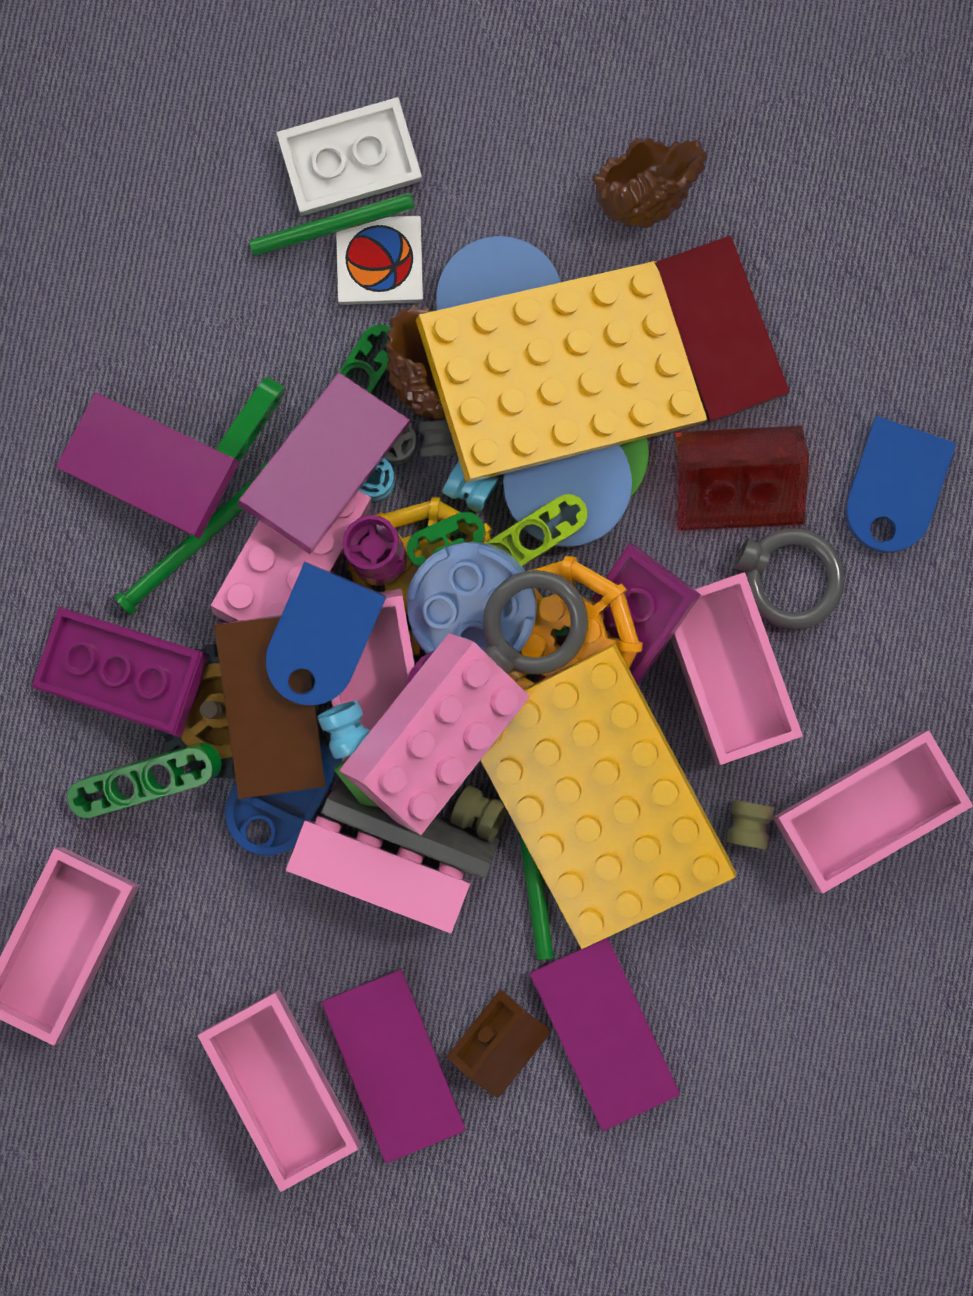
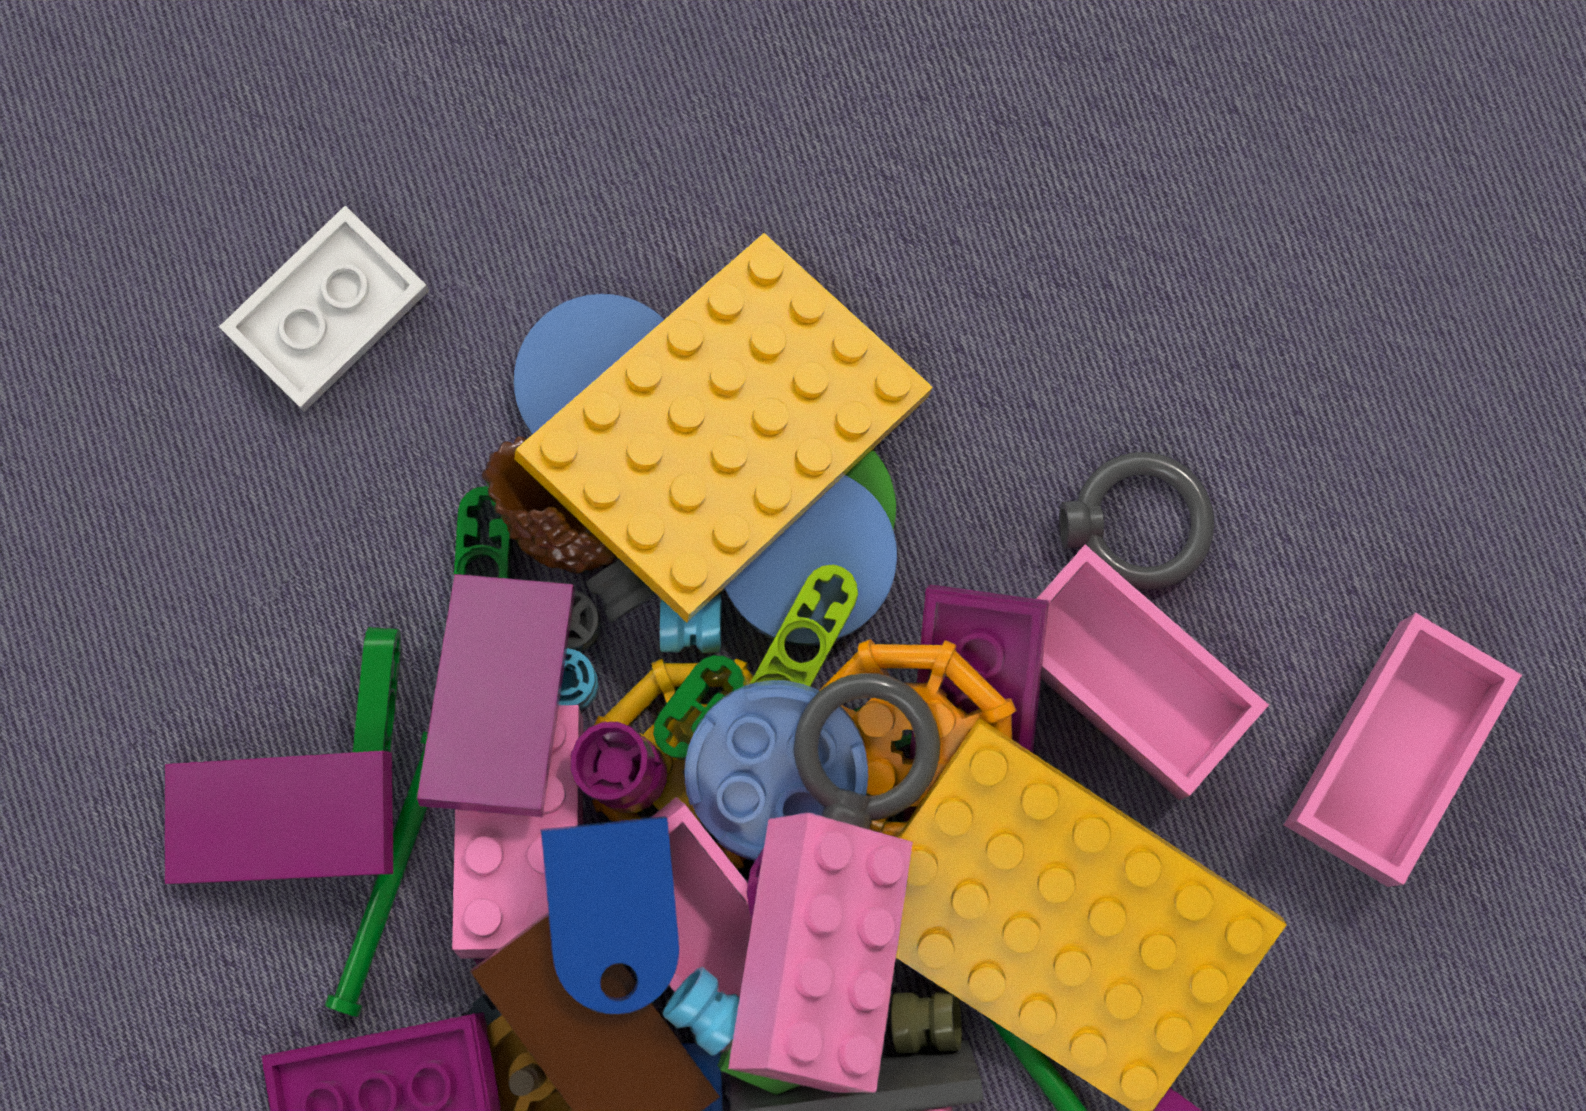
camera: 25 degrees left, 5 degrees down
green bar [250,193,415,256] -> none
tile [336,216,423,305] -> none
reddish brown piece [592,137,707,228] -> none
dark red tile [654,235,790,423] -> none
clear red slope [673,426,809,531] -> none
olive wheel [725,800,775,850] -> none
blue tile [845,416,957,553] -> none

